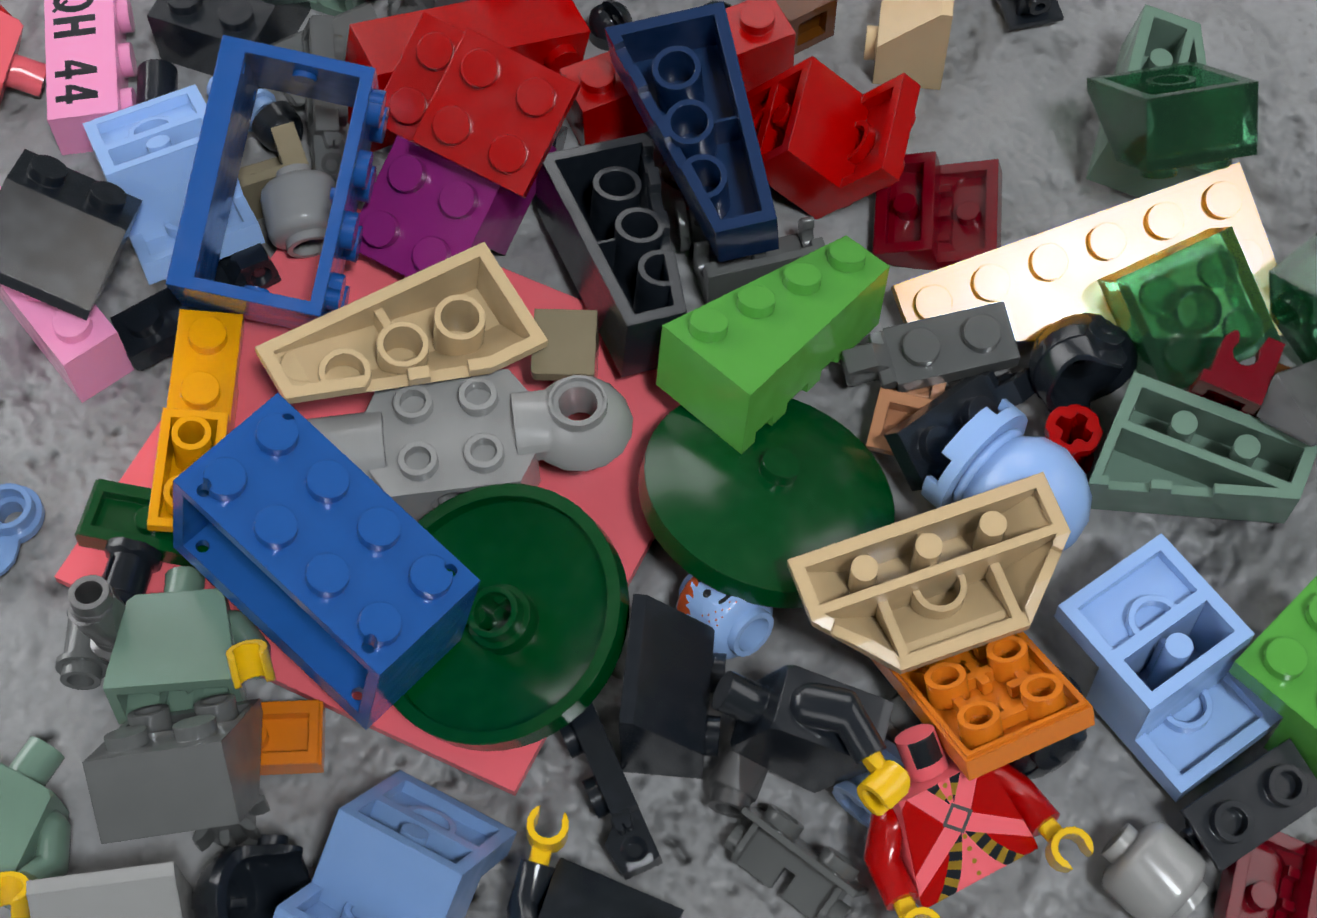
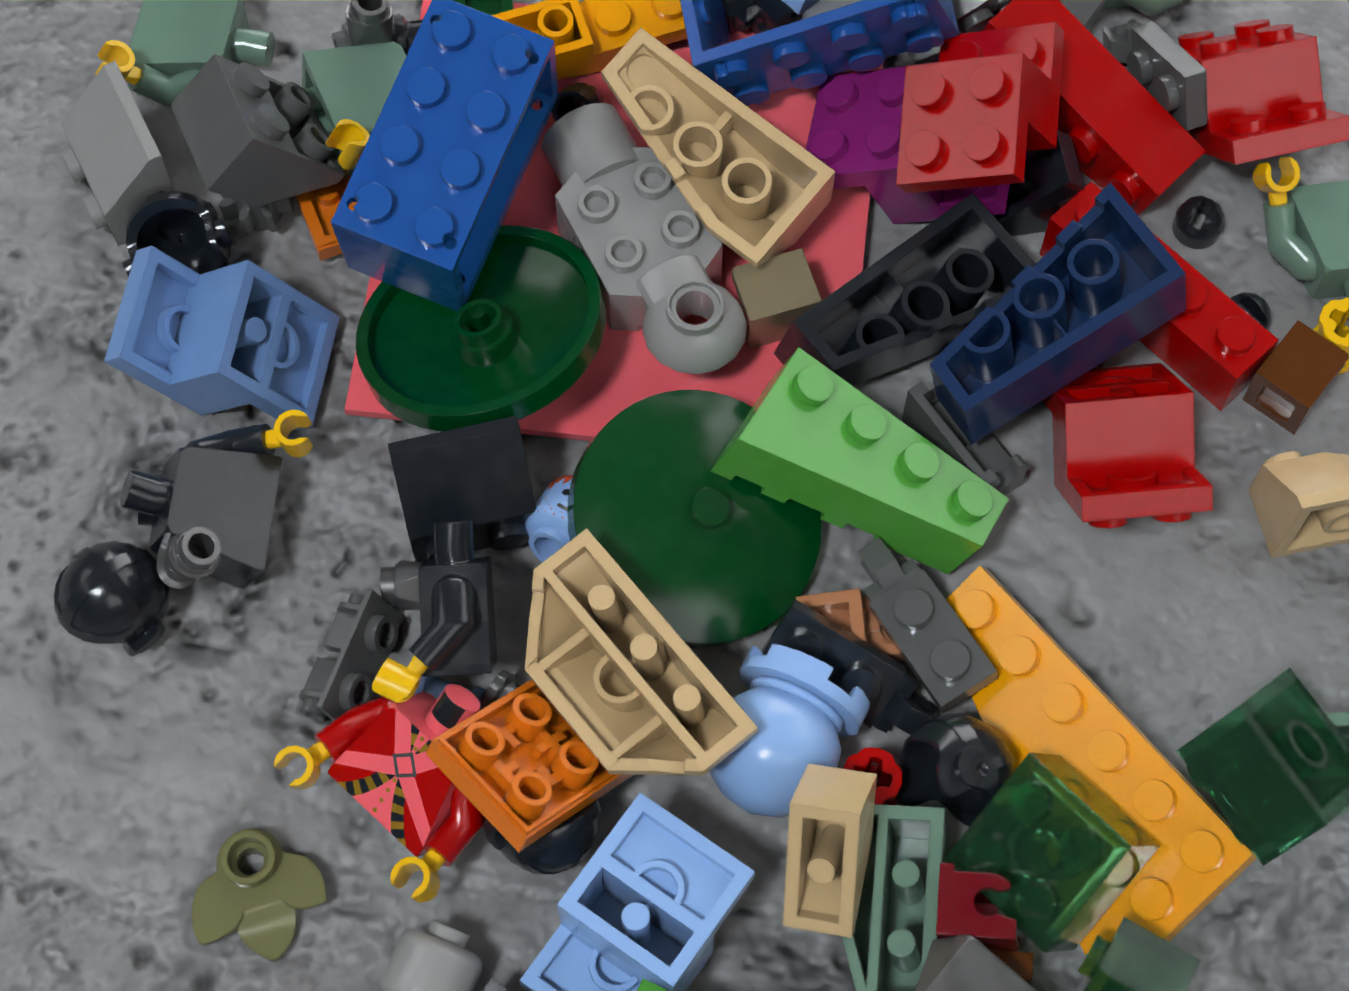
camera: 70 degrees right, 5 degrees up
black hinge [560,703,663,880] -> none
dark red slope [873,151,1002,270] -> none
none -> tan slope [783,763,877,938]

